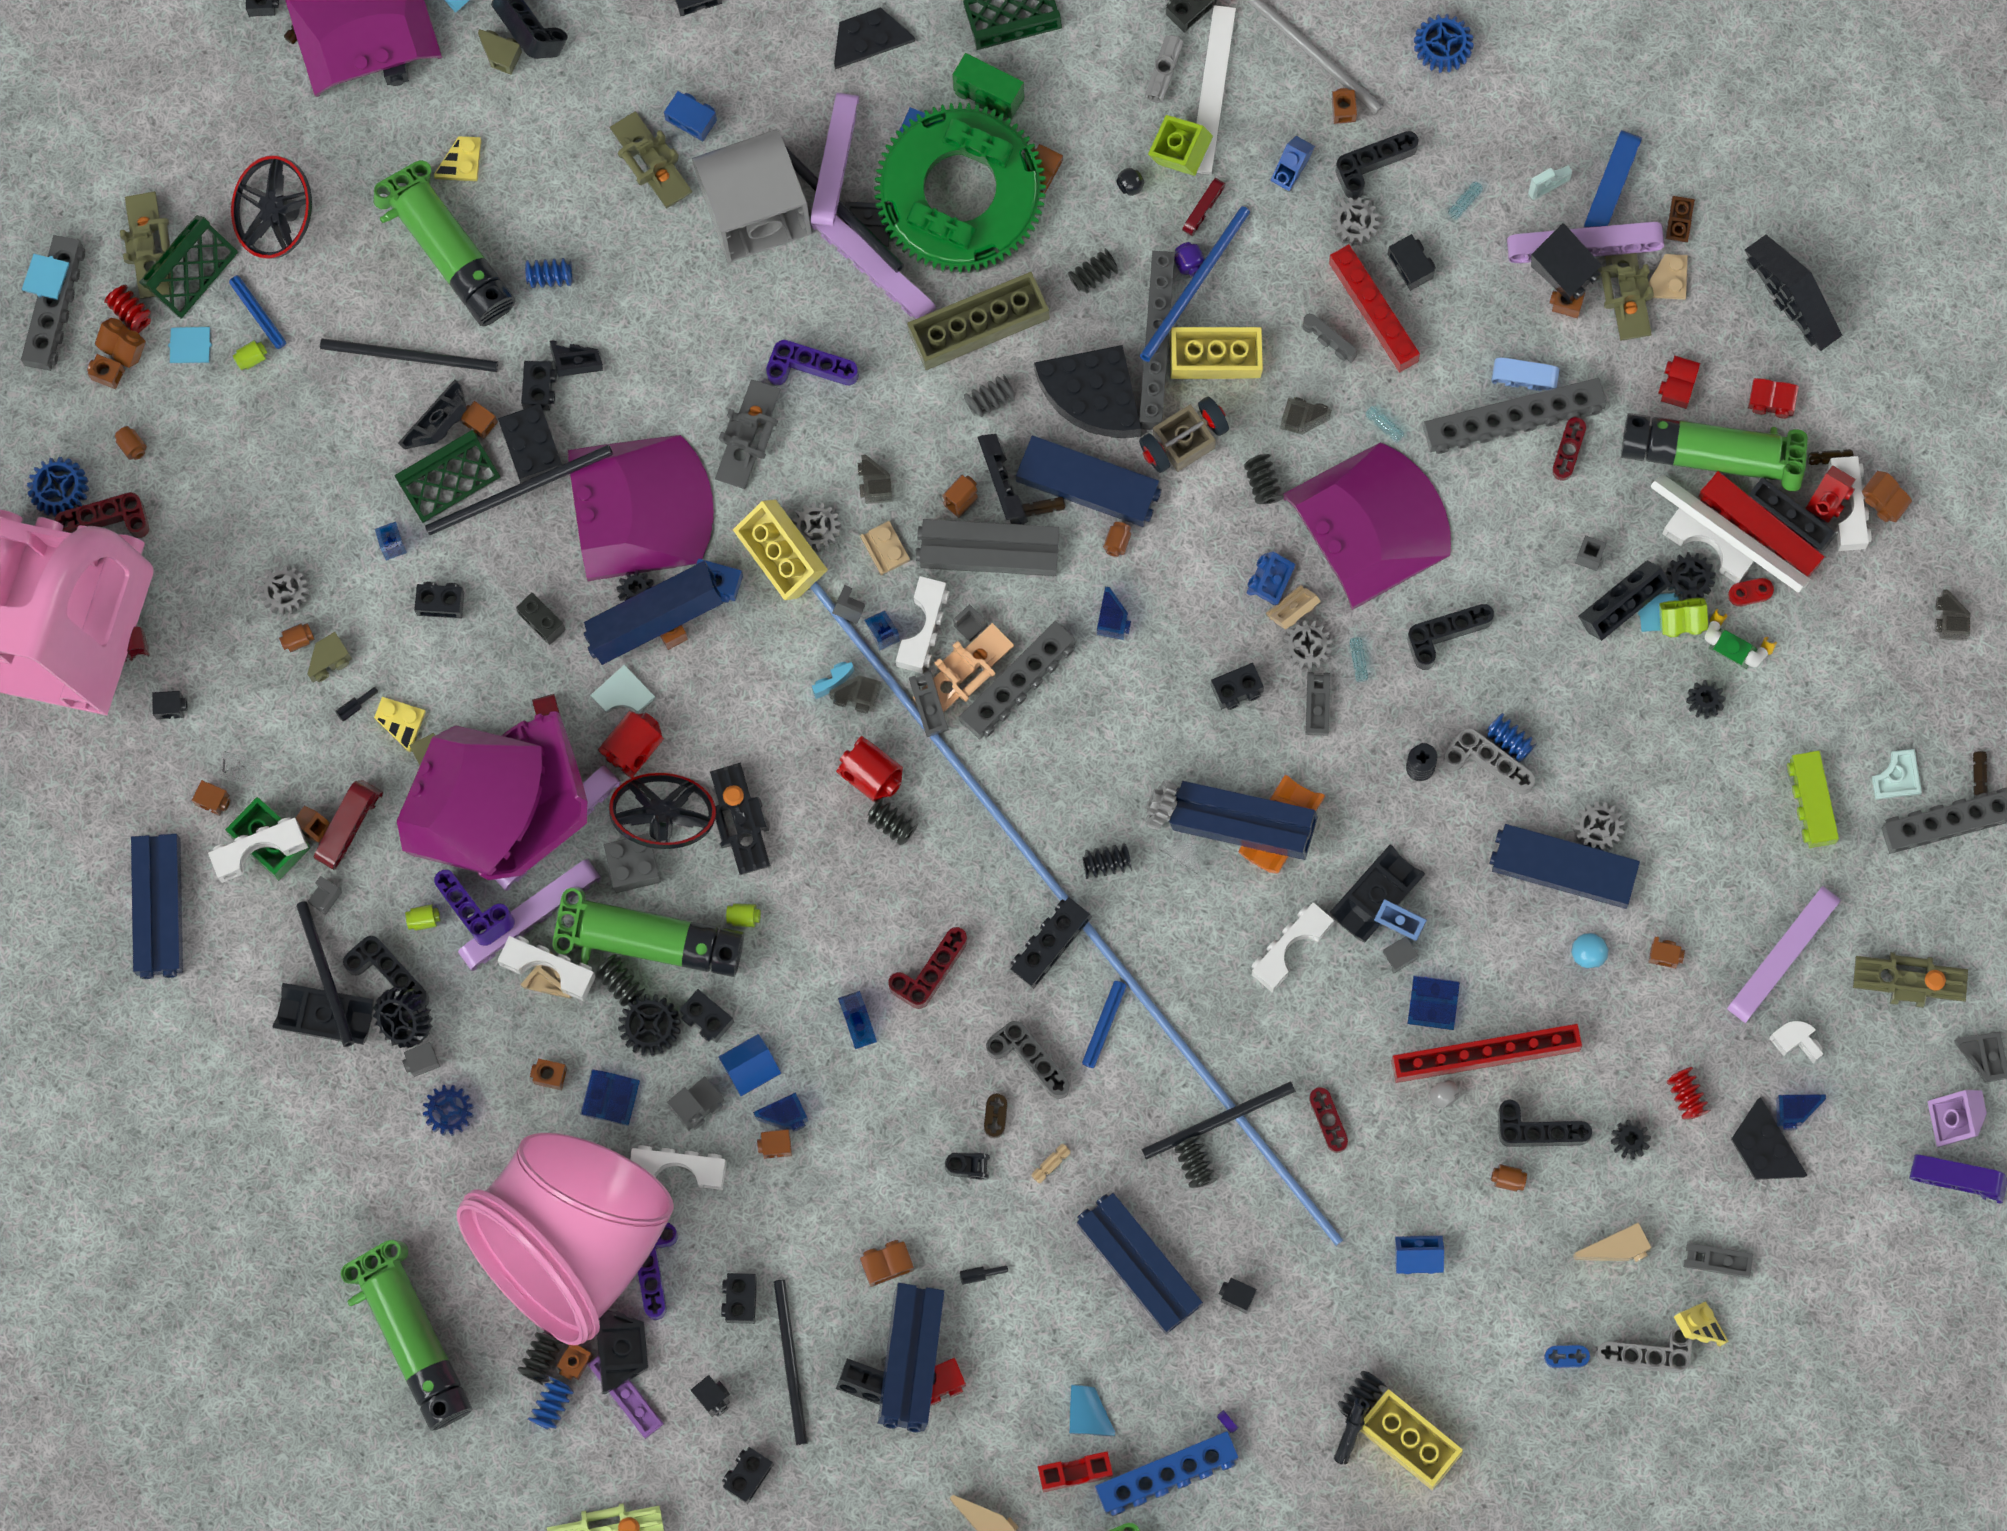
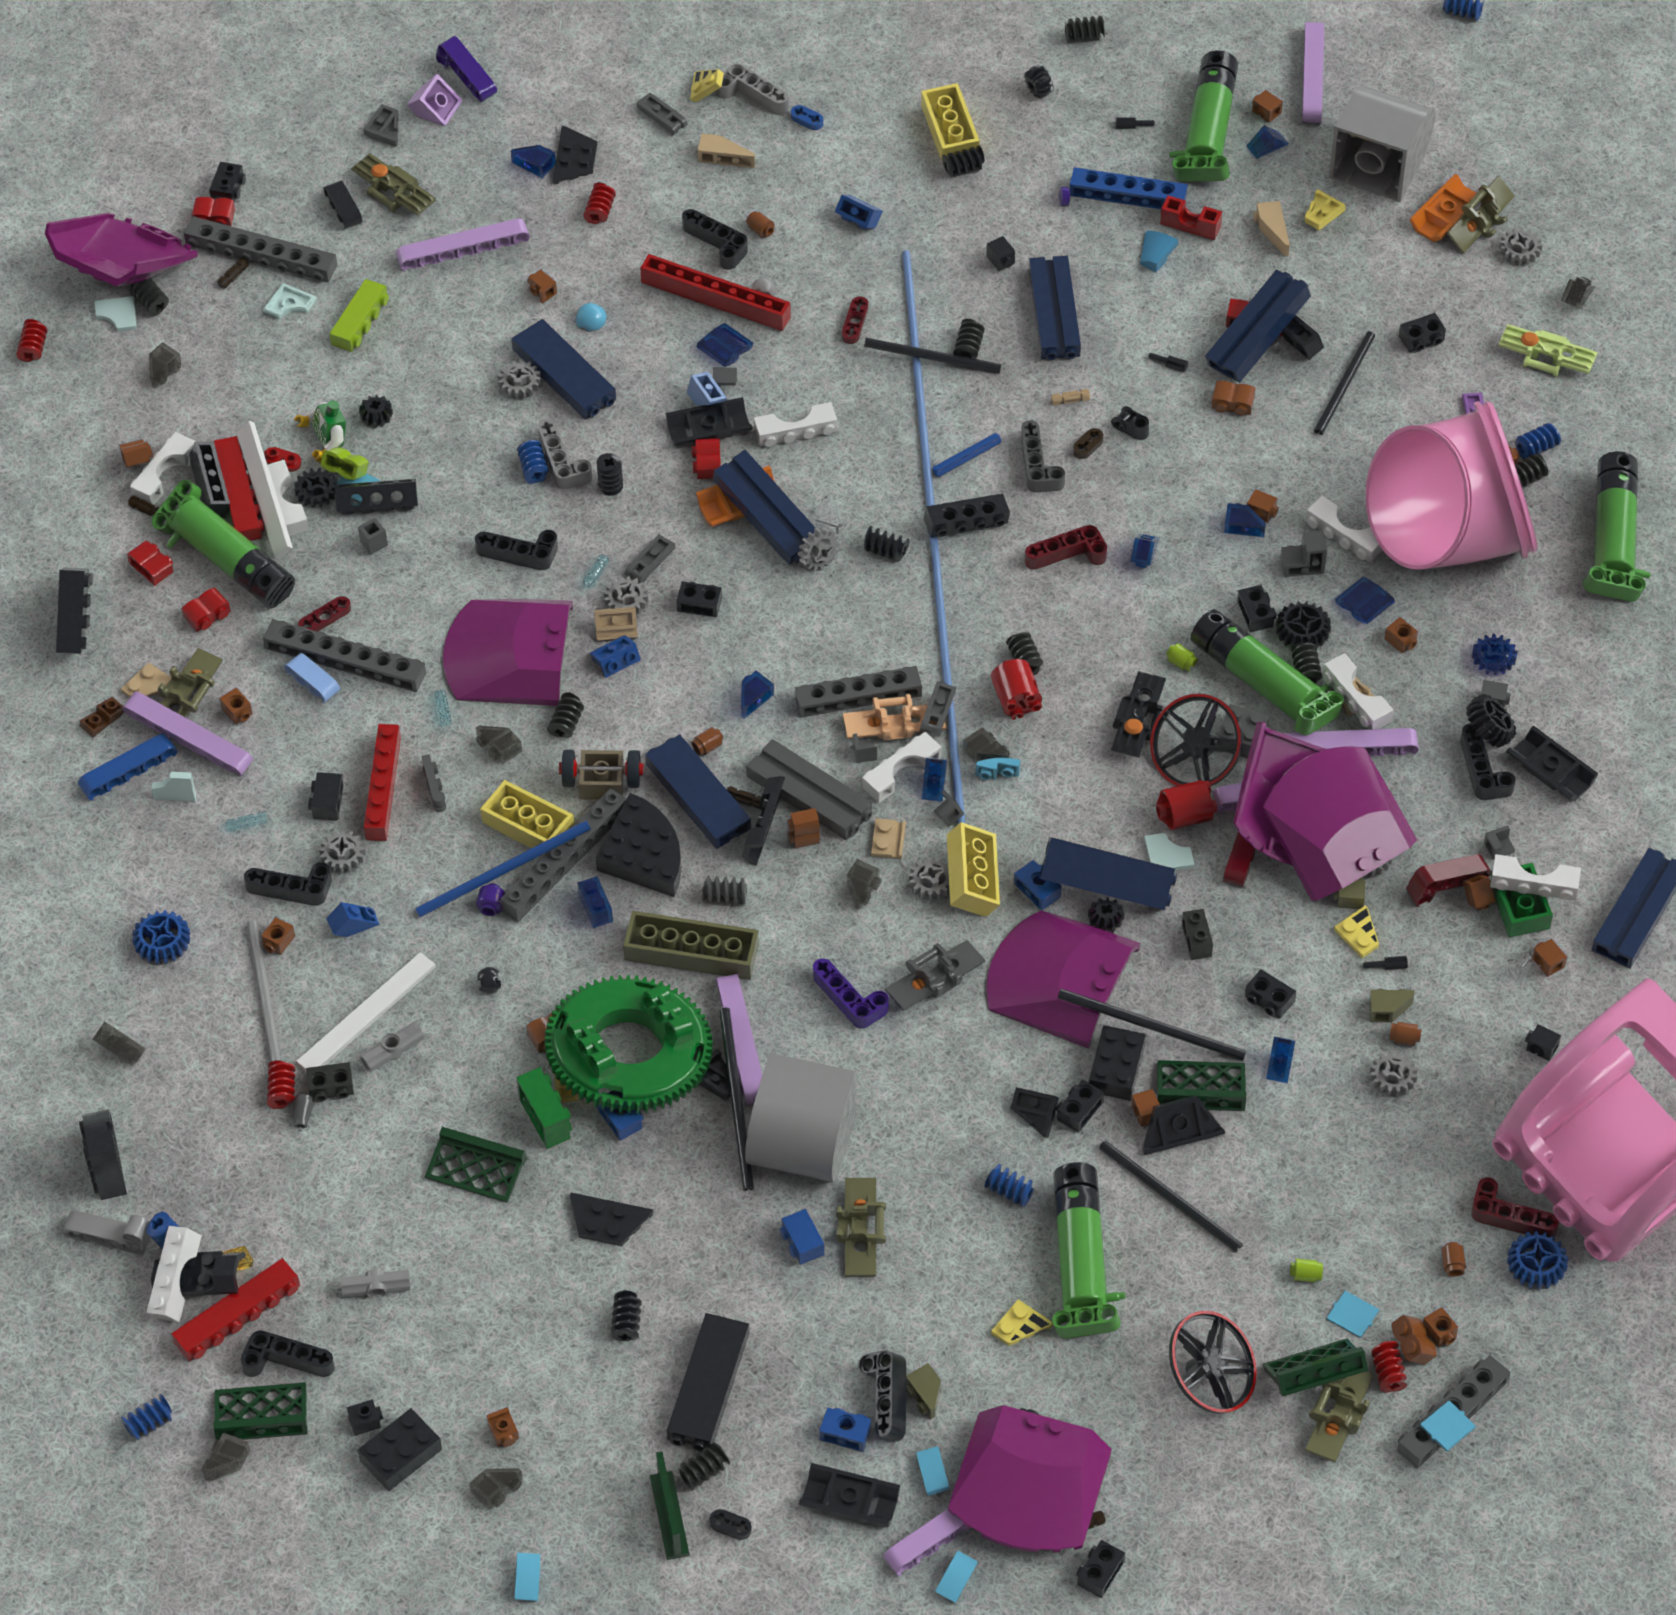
camera: 150 degrees left, 20 degrees down
blue axle [229,275,286,349] -> none
black piece [296,901,354,1047] -> none
lime brick [405,904,441,931] -> none
dark purple beam [434,869,515,946] -> none
black brick [691,1375,730,1417] -> none
blue slope [718,1034,782,1096] -> none
black brick [721,1273,757,1324] -> none
lavender beam [811,93,859,227] -> none
pearl dark grey piece [1068,248,1118,294] -> none
lime brick [1148,115,1213,176] -> none
dark red beam [1182,178,1226,236] -> none
black pin [1334,1399,1370,1465] -> none
black slope [1531,223,1602,302] -> none
black gear [1610,1120,1651,1160] -> none
white brick [1769,1021,1823,1064] -> none
red brick [1805,465,1856,523] -> none
none -> black beam [323,180,363,229]
none -> clear blue brick [577,876,613,928]
none -> red brick [692,439,721,479]

